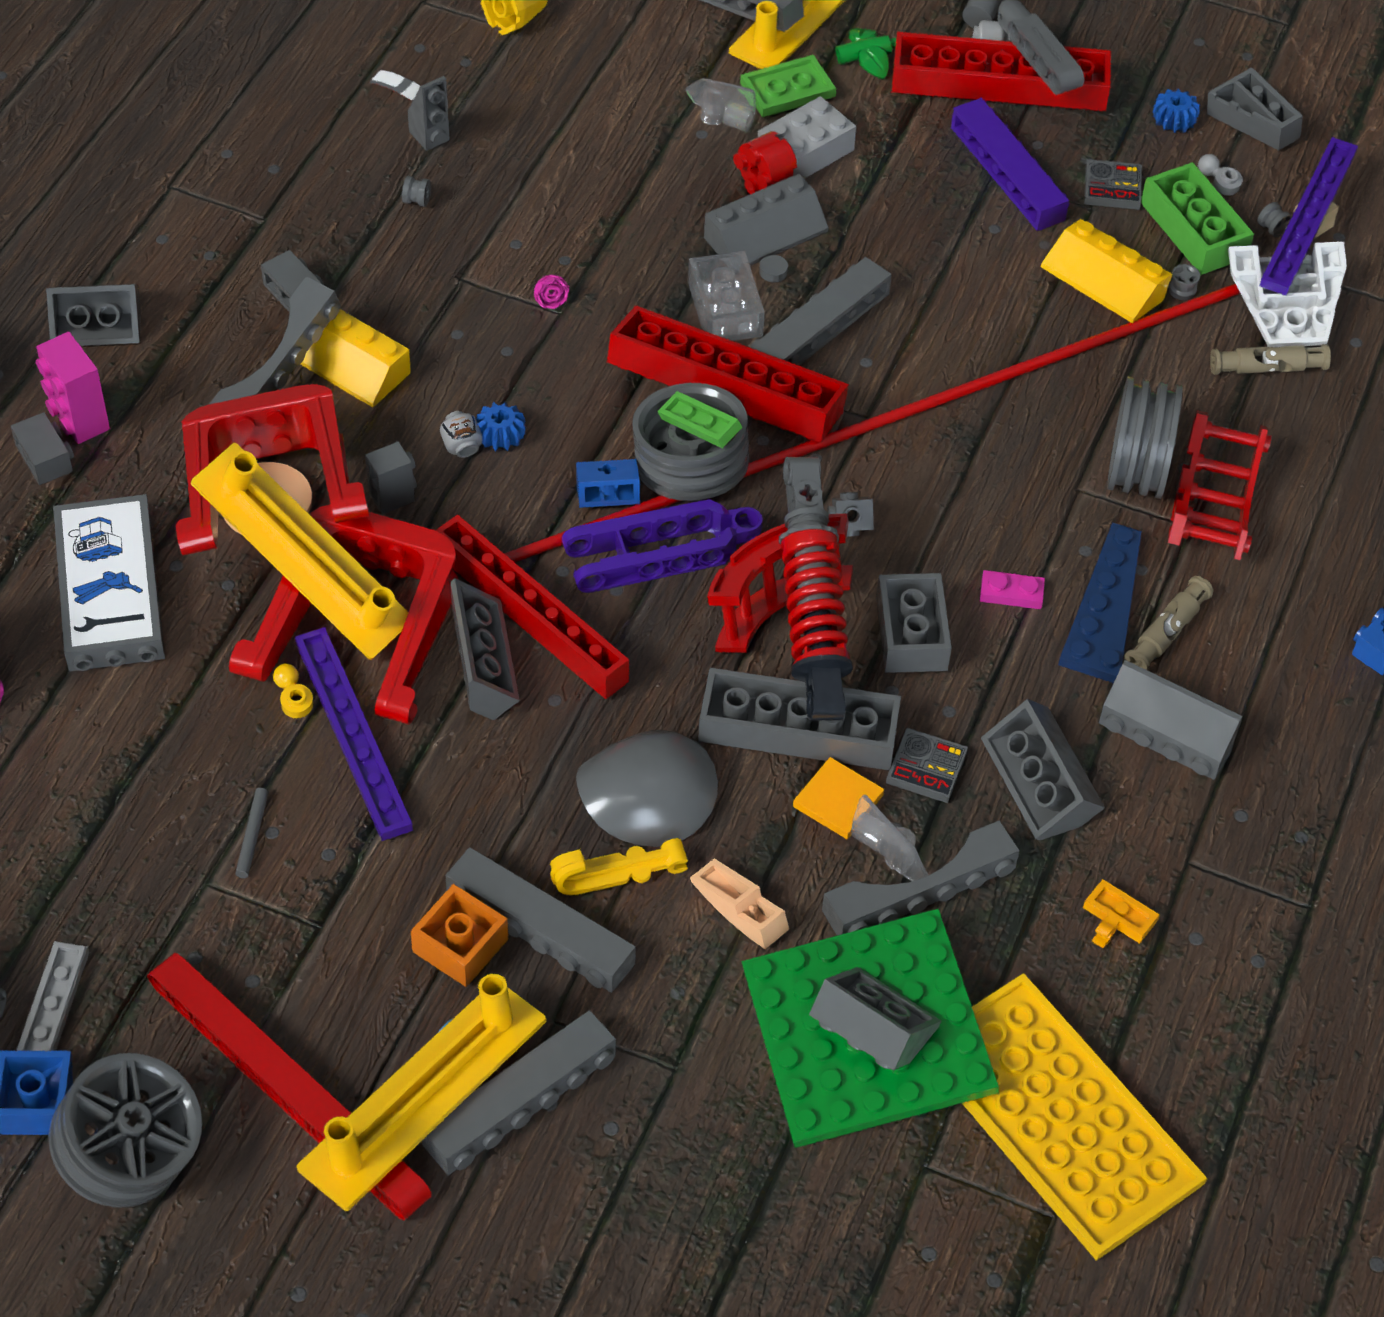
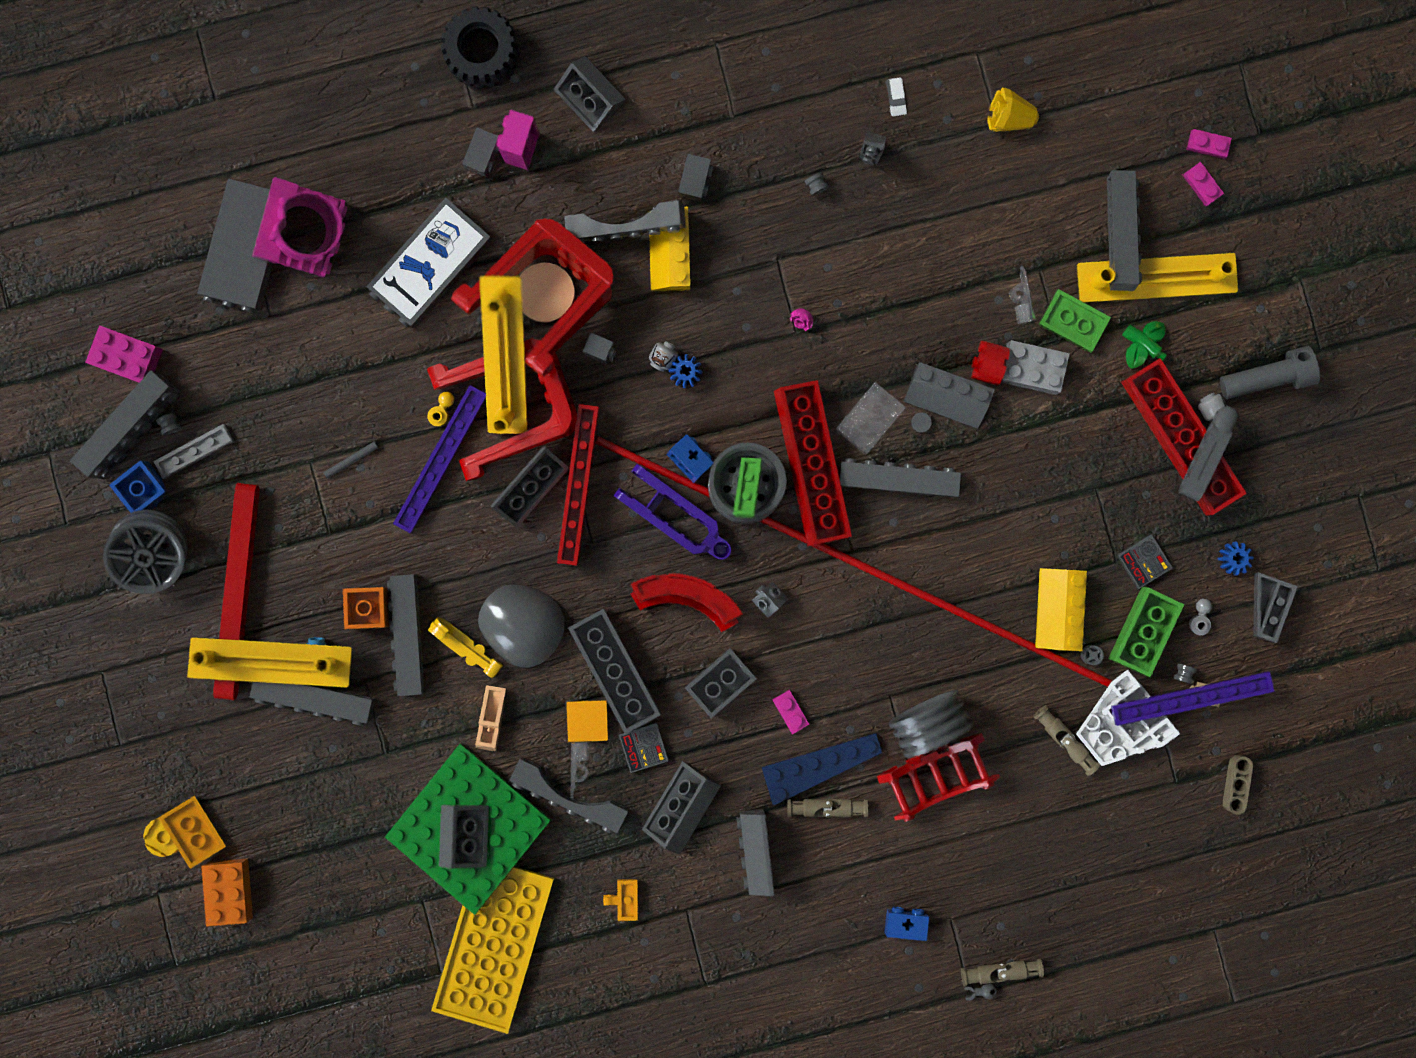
camera: 55 degrees right, 35 degrees up
piece [779,457,853,721] -> none
dark purple brick [951,98,1069,231] -> none

